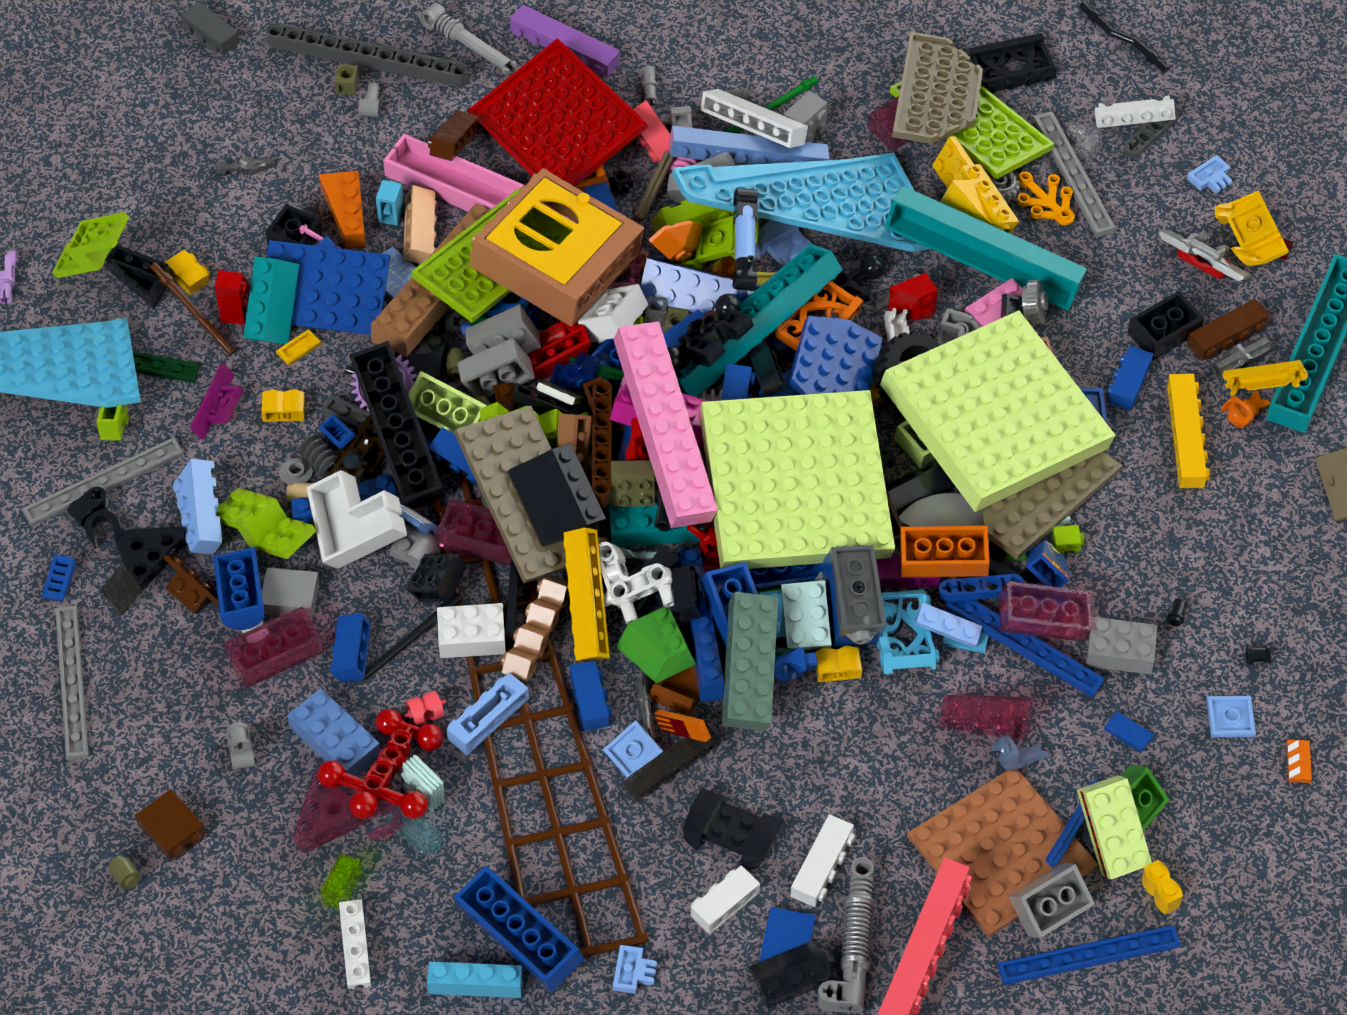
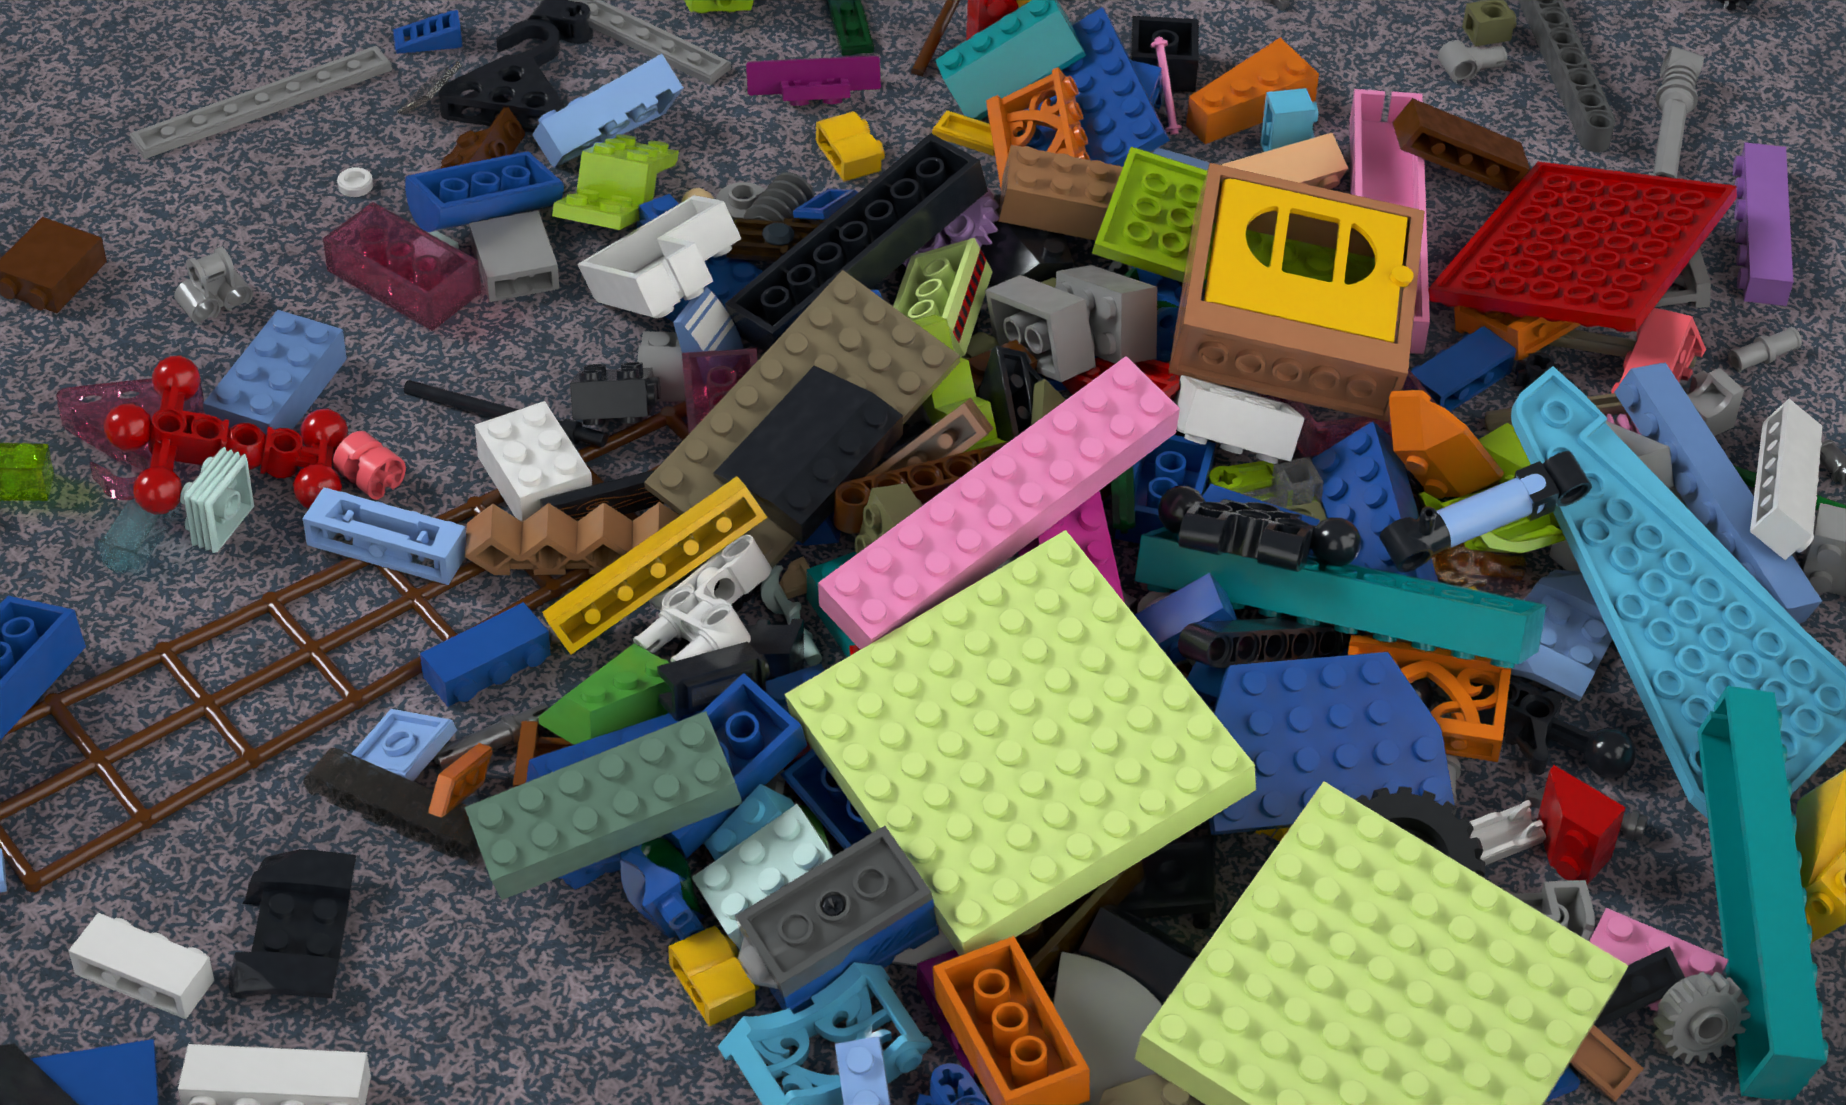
camera: 65 degrees right, 10 degrees down
blue brick [330,613,371,682] -> none
none -> white tile [337,168,373,197]
none -> orange fence [986,67,1091,188]

